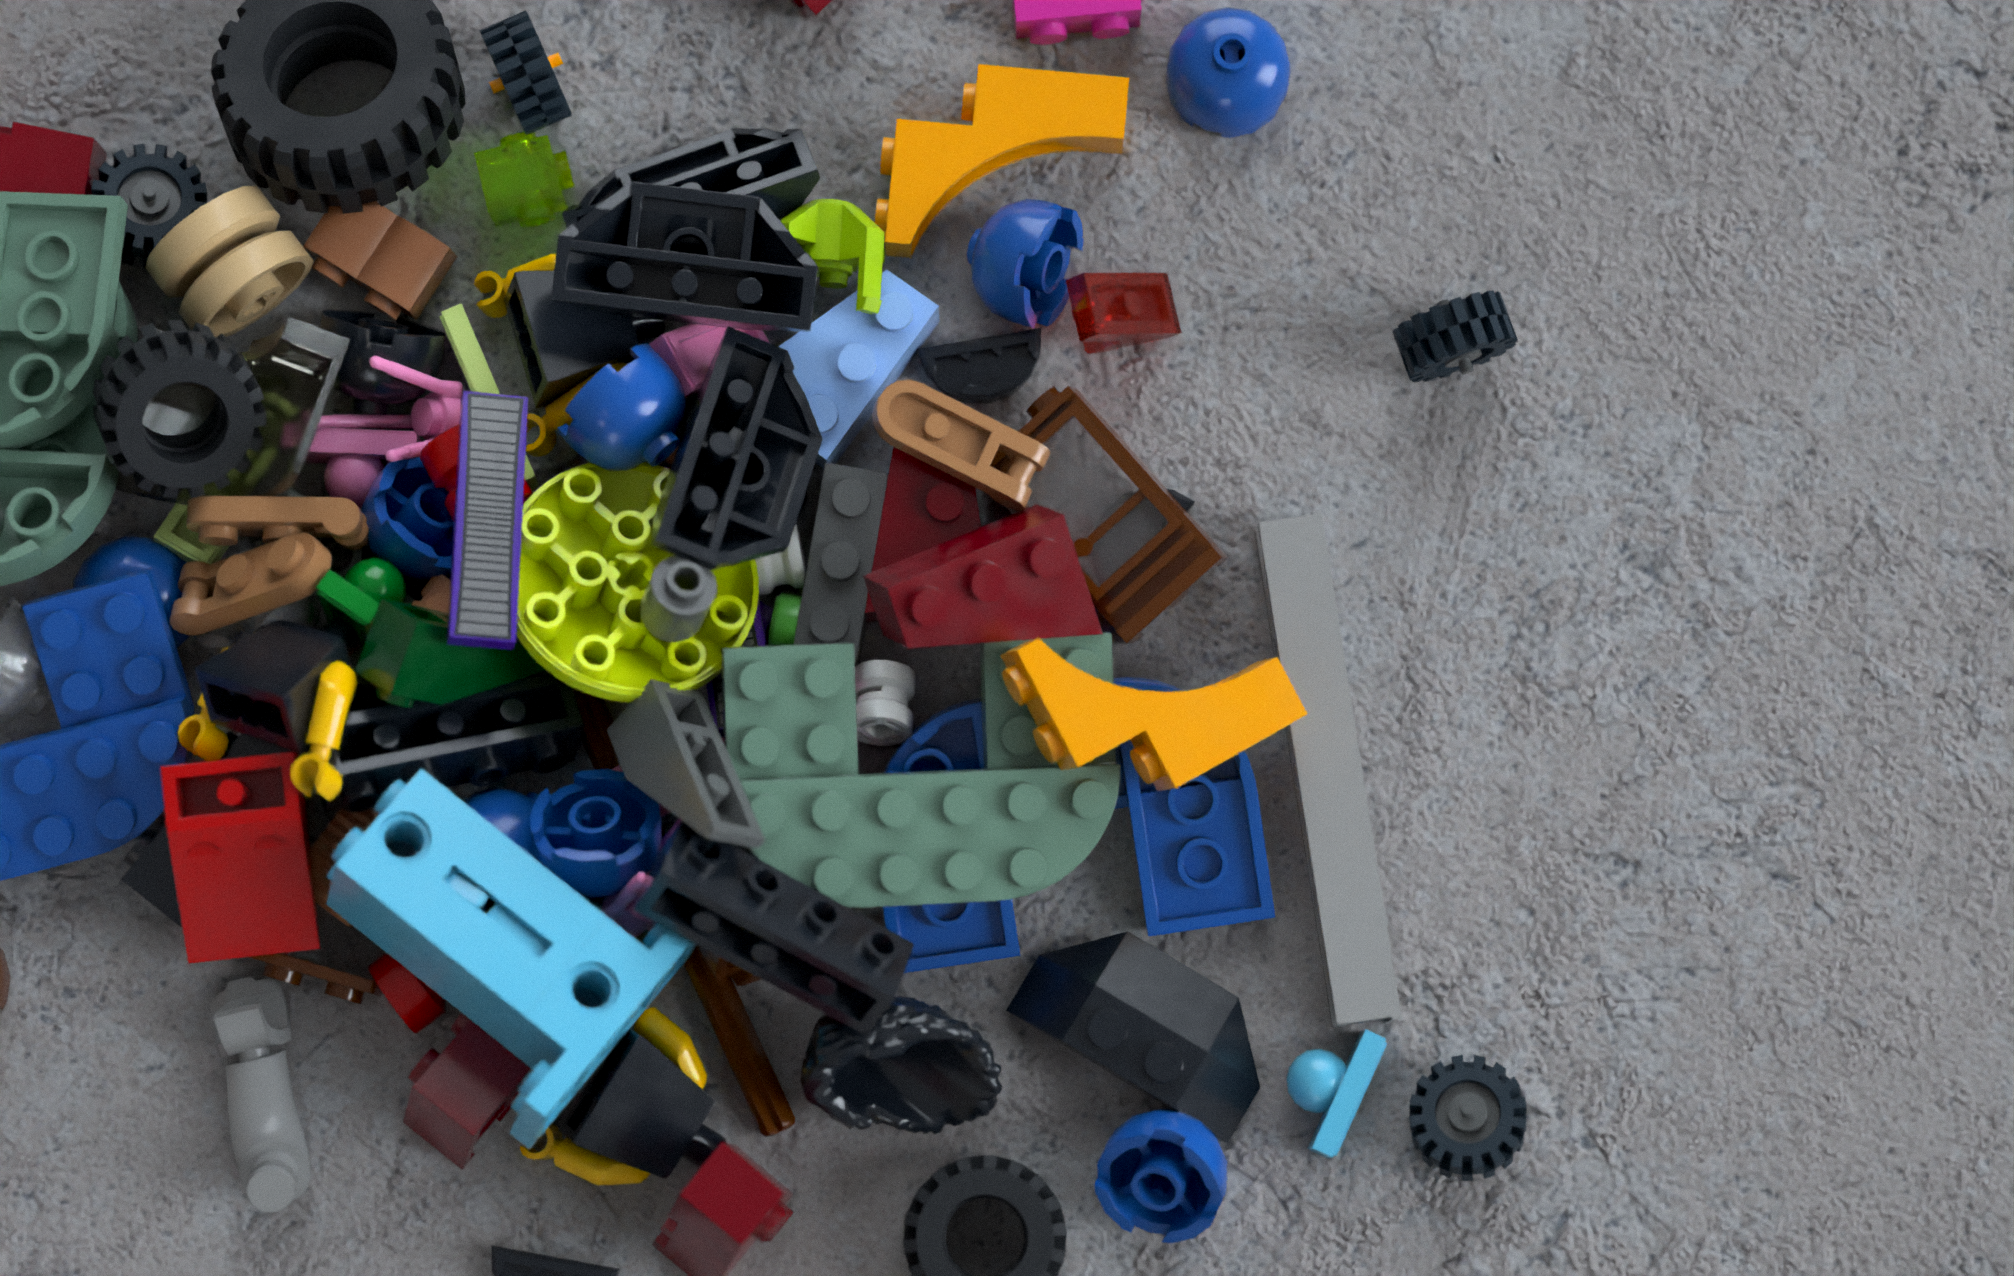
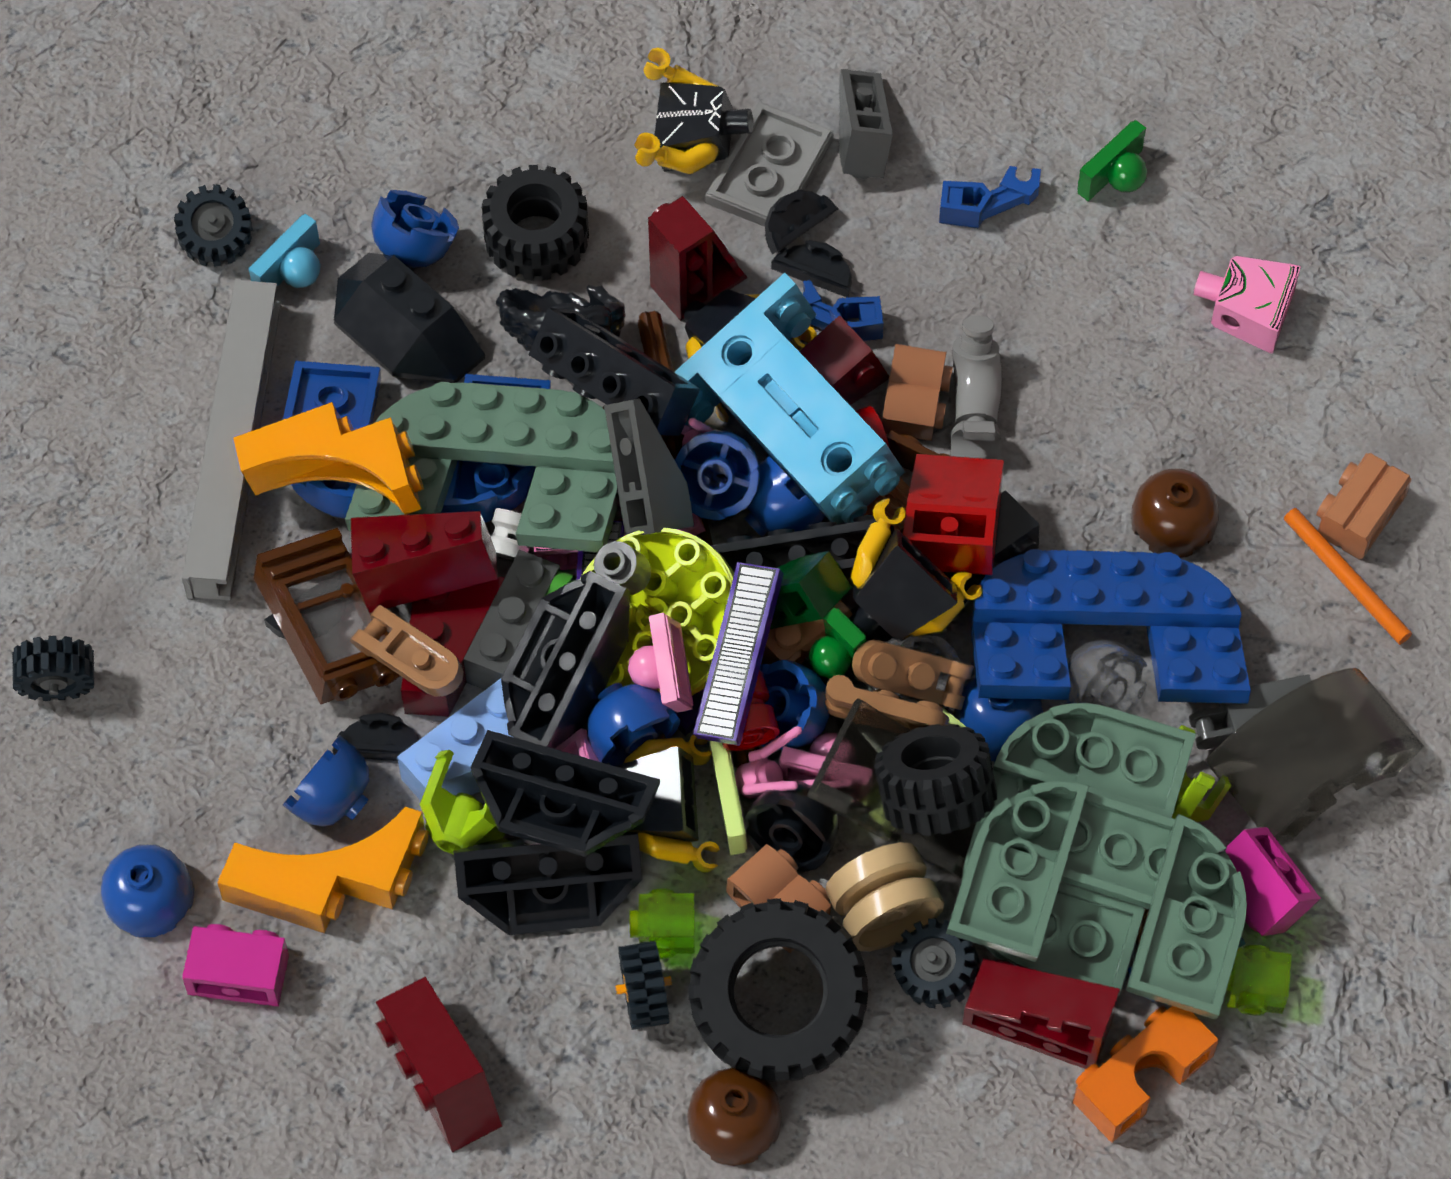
camera: 165 degrees left, 20 degrees down
clear red slope [1066,273,1182,354] -> none
none -> bright pink tile [628,613,693,713]
none -> blue piece [803,280,884,341]
none -> nougat brick [882,344,953,441]

